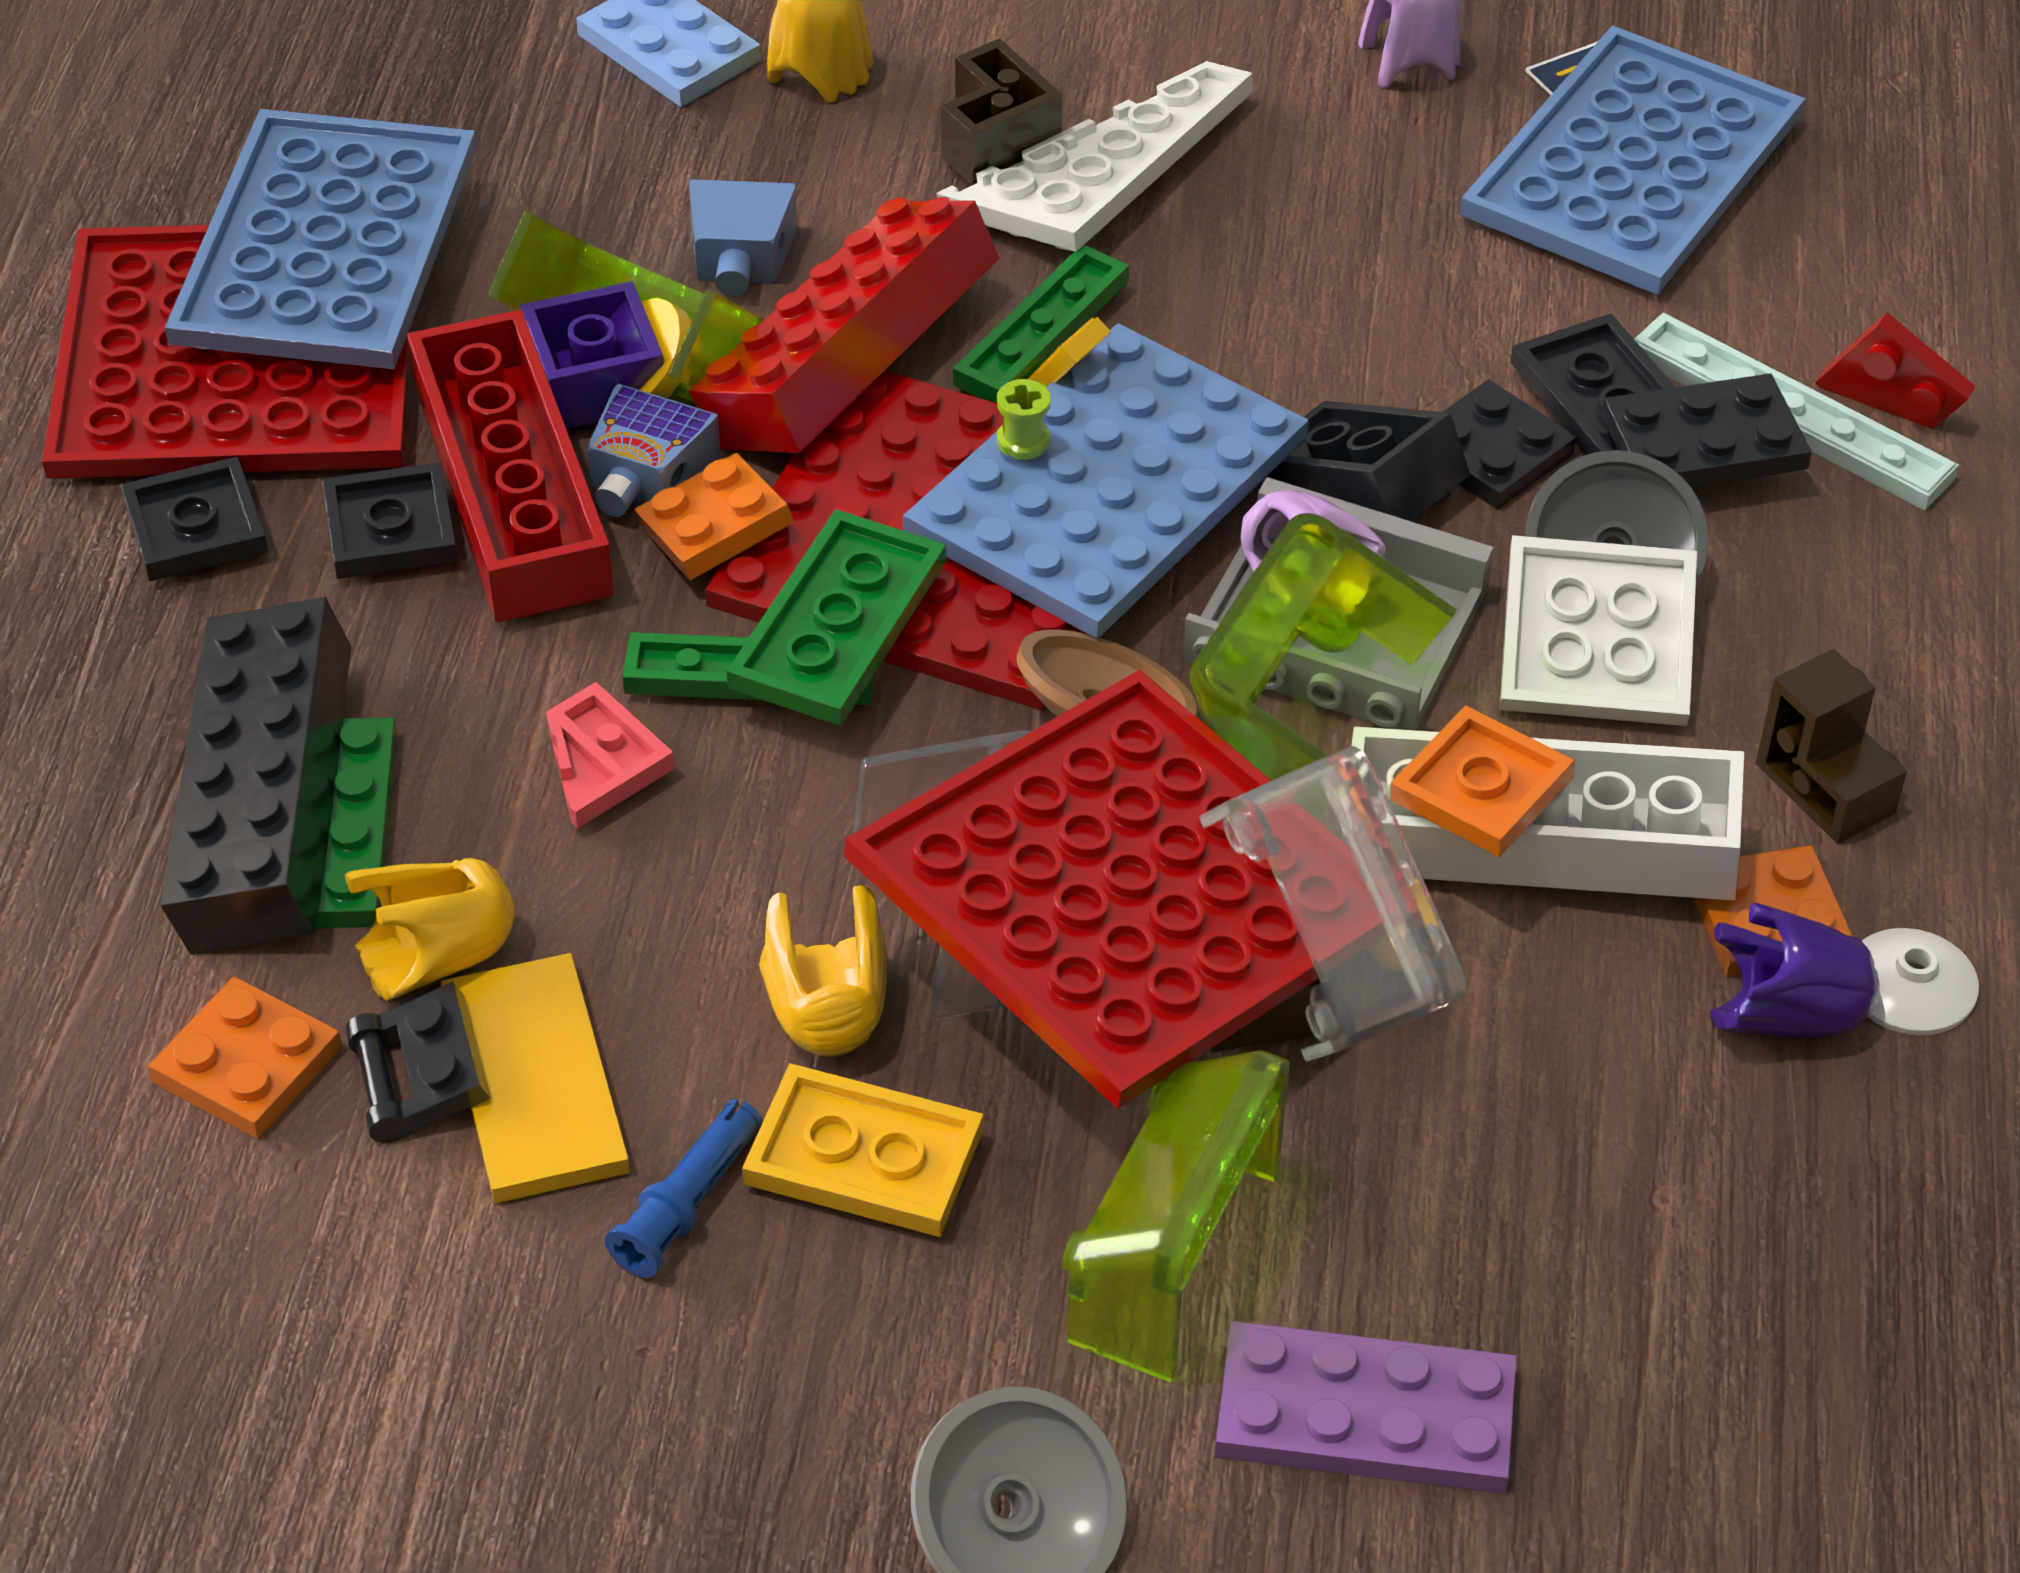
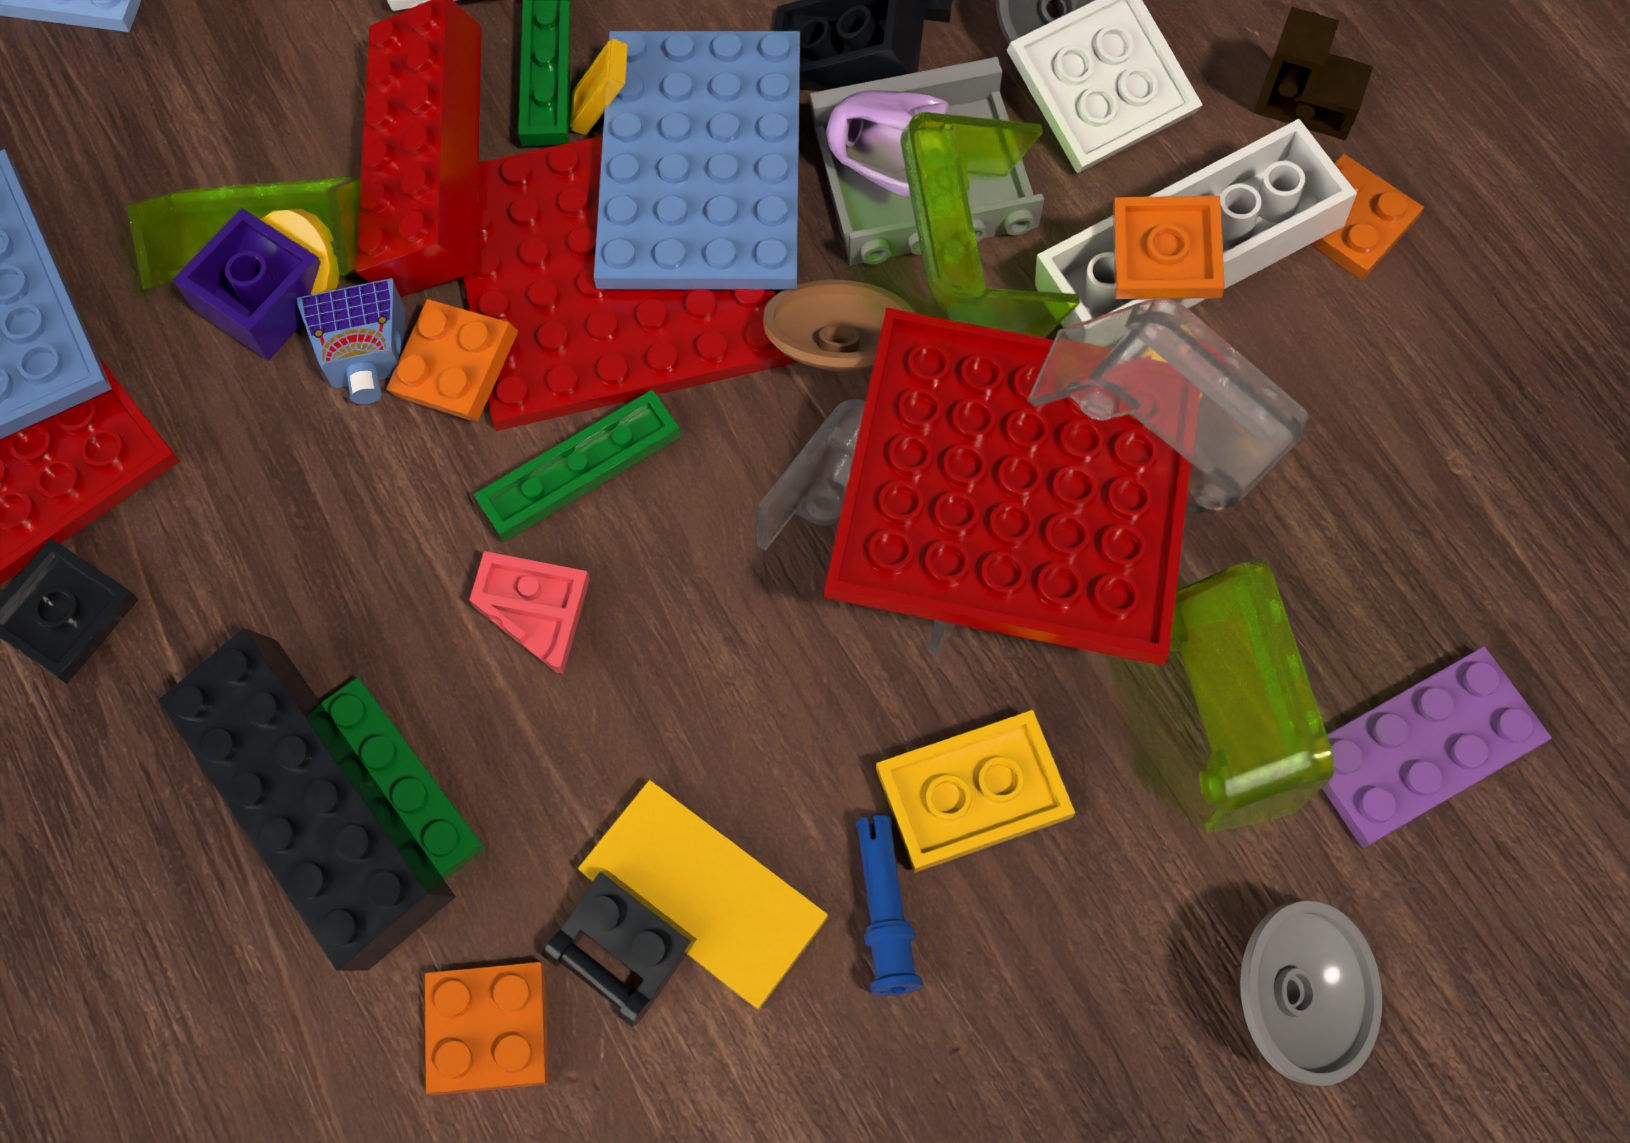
camera: 35 degrees left, 20 degrees up
black plate [322,462,458,579] -> none
yellow hair [345,858,515,1001] -> none
red brick [407,310,614,623] -> none
medium blue torso [689,179,797,297] -> none
green plate [726,509,946,726] -> none
yellow hair [759,885,887,1057] -> none
lime bush [997,379,1051,460] -> none
dark purple hair [1710,903,1880,1037] -> none
white dish [1862,928,1979,1036] -> none

